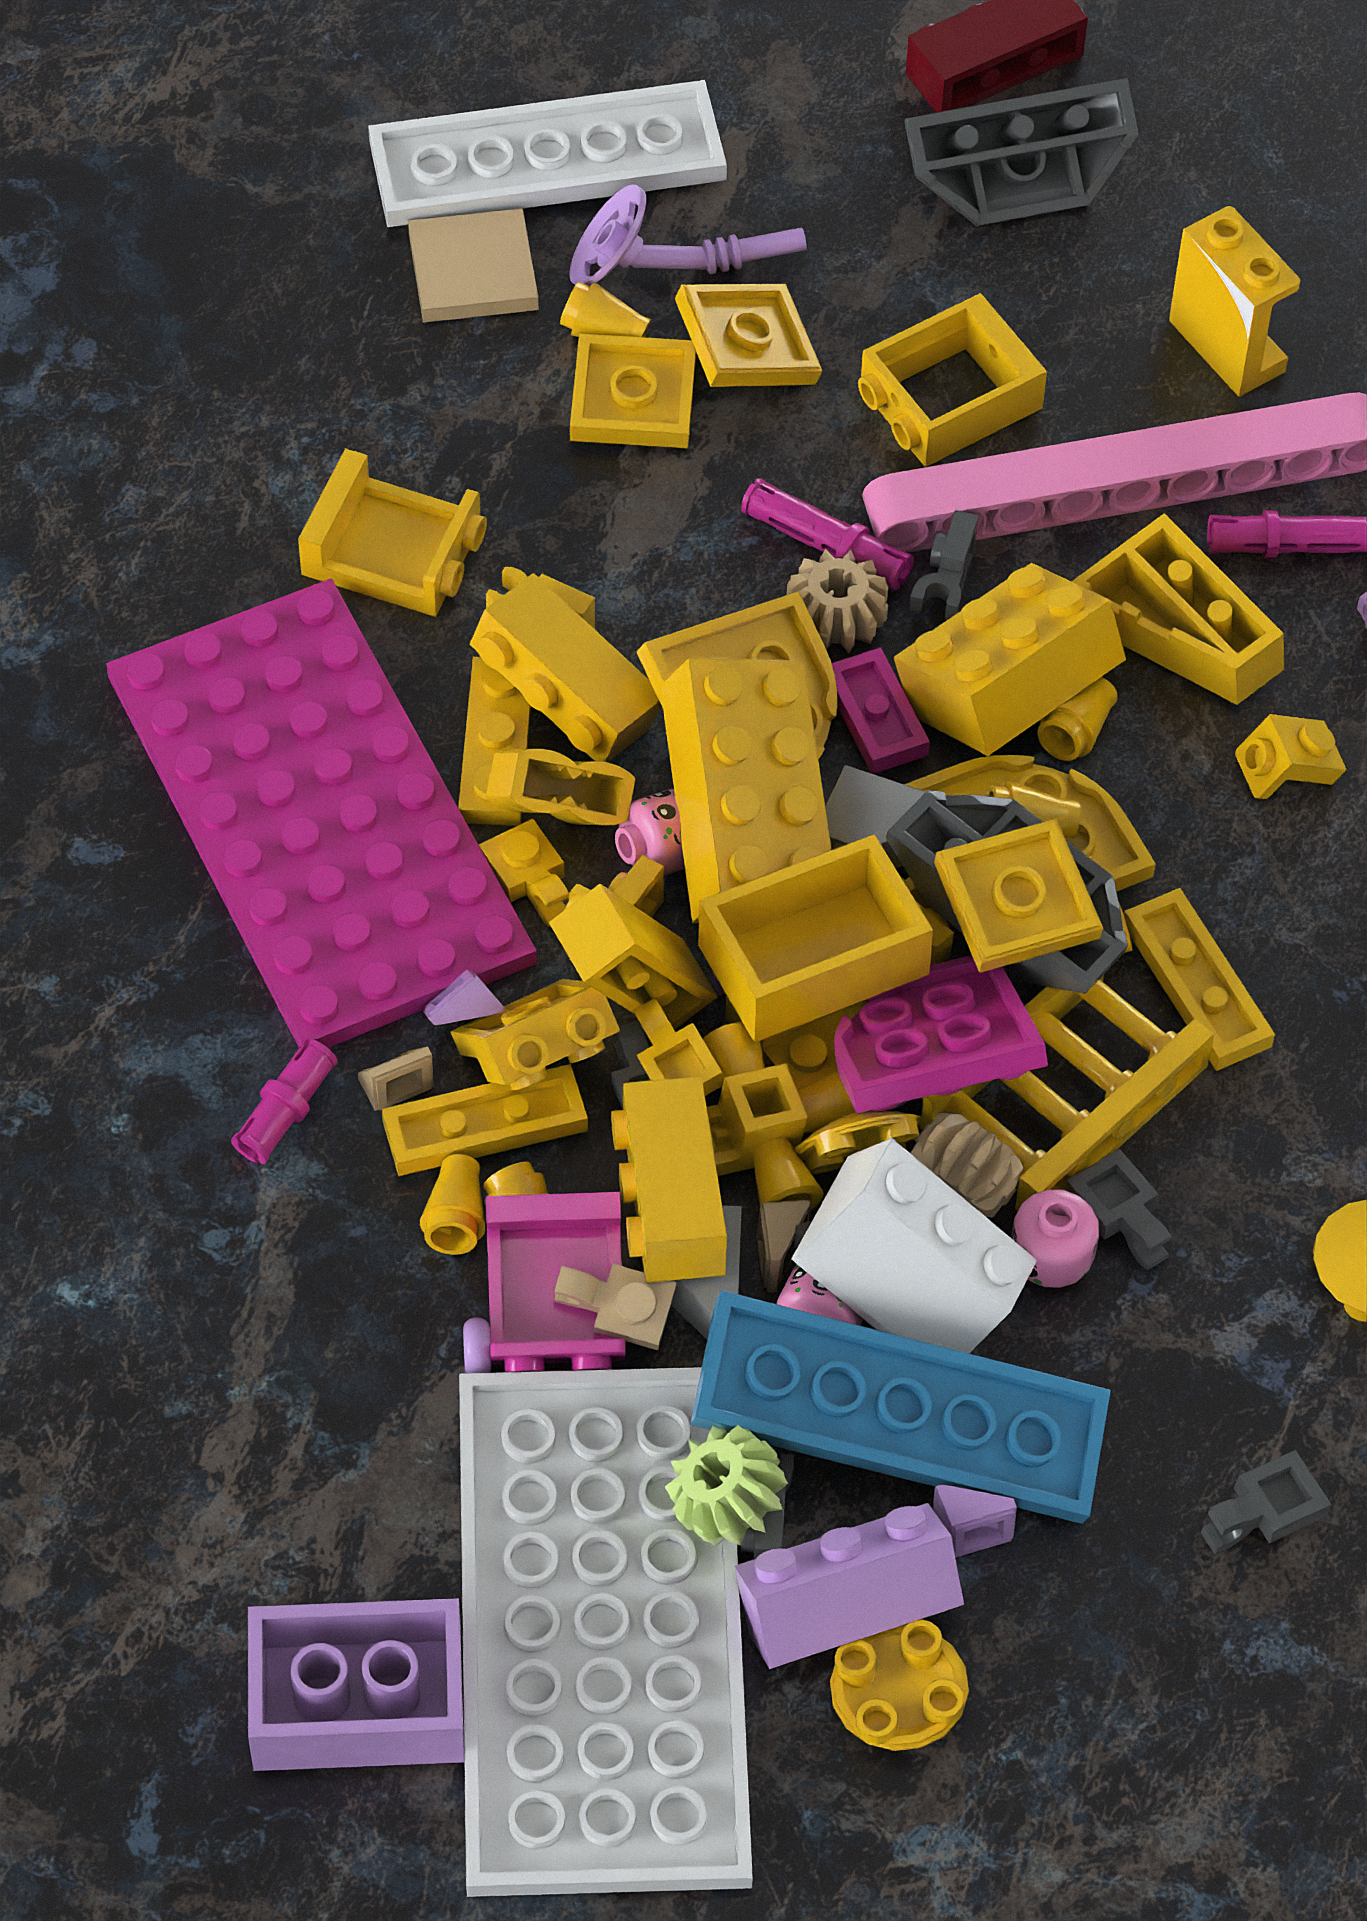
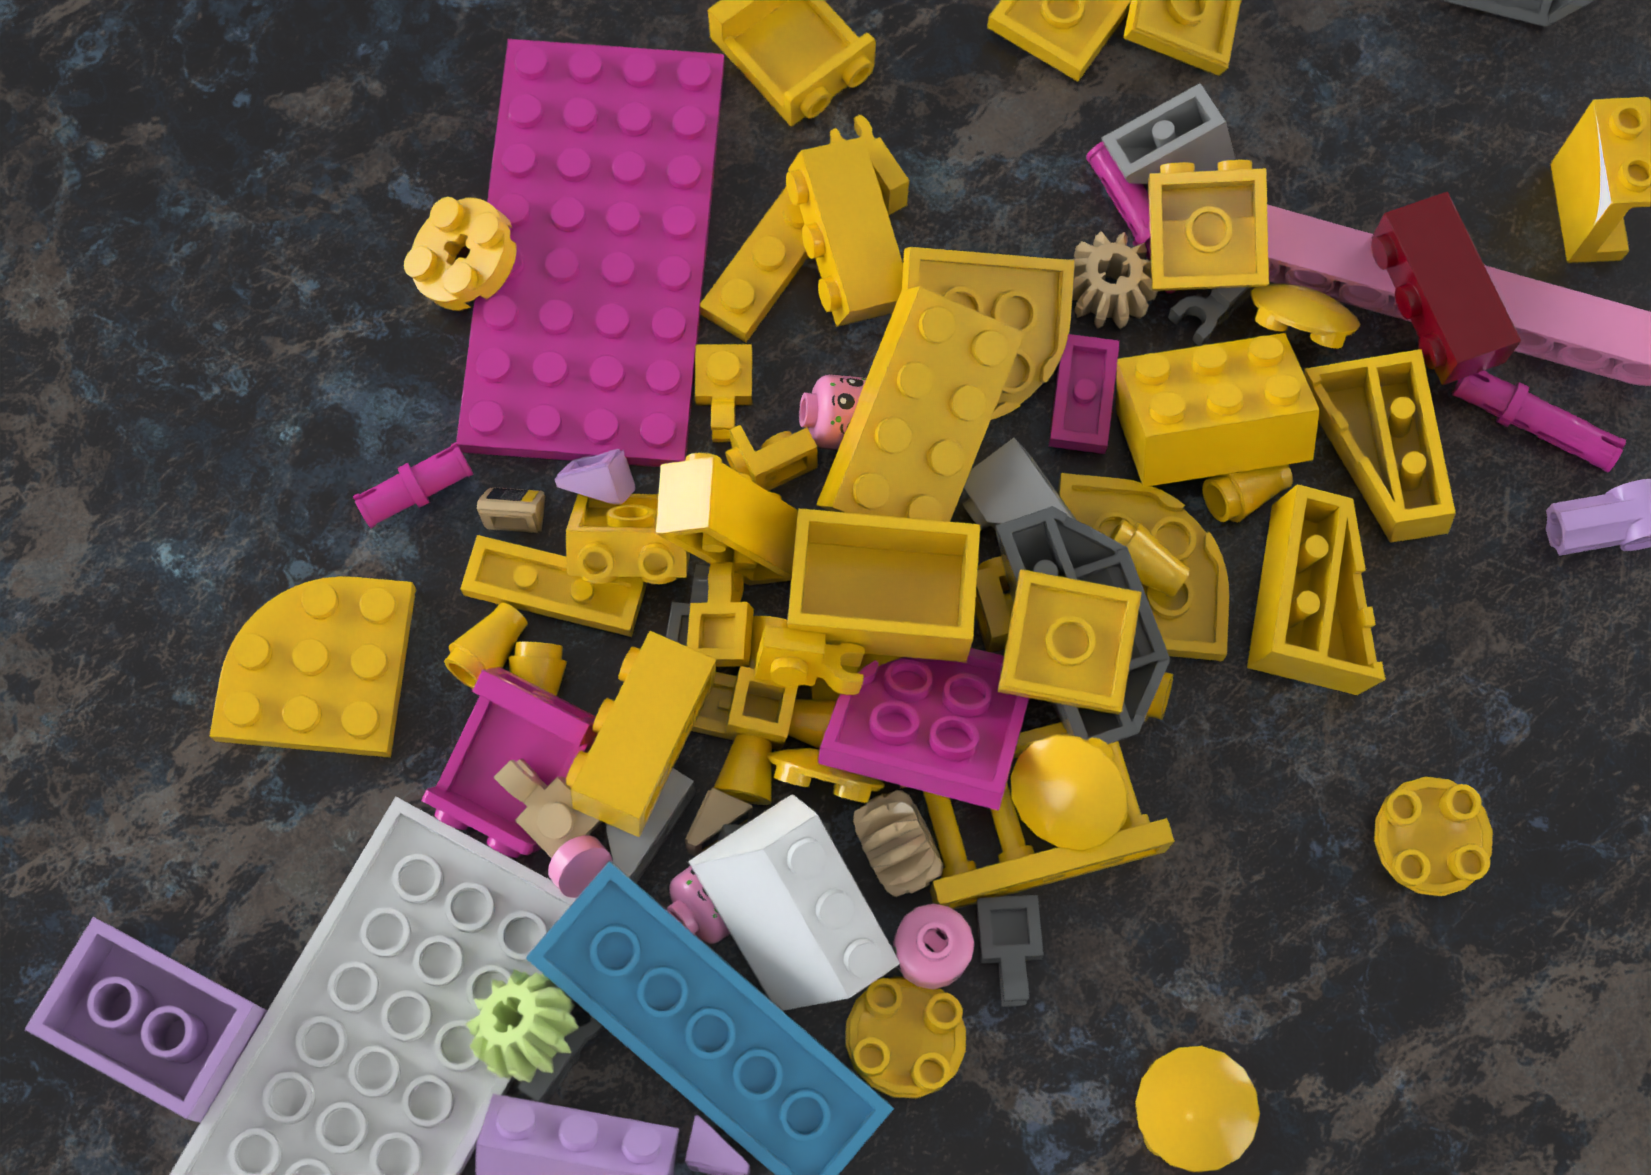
camera: 30 degrees right, 15 degrees up
lavender piece [463,1317,492,1374] -> none
yellow brick [486,749,636,825] -> none
yellow window [858,293,1047,467] -> none
yellow plate [1124,888,1275,1071] -> none
yellow bracket [1235,714,1347,799] -> none
none -> yellow plate [210,576,416,758]
none -> yellow plate [404,197,516,310]
none -> bright pink tile [548,835,613,898]
none -> yellow plate [754,625,865,695]
none -> yellow dish [845,976,966,1098]
none -> yellow dish [1011,735,1128,850]
none -> light grey slope [1102,83,1236,184]
none -> yellow plate [1148,160,1269,291]
none -> yellow wedge [1247,484,1385,695]
none -> yellow dish [1250,283,1360,349]
none -> dark red brick [1371,191,1521,385]

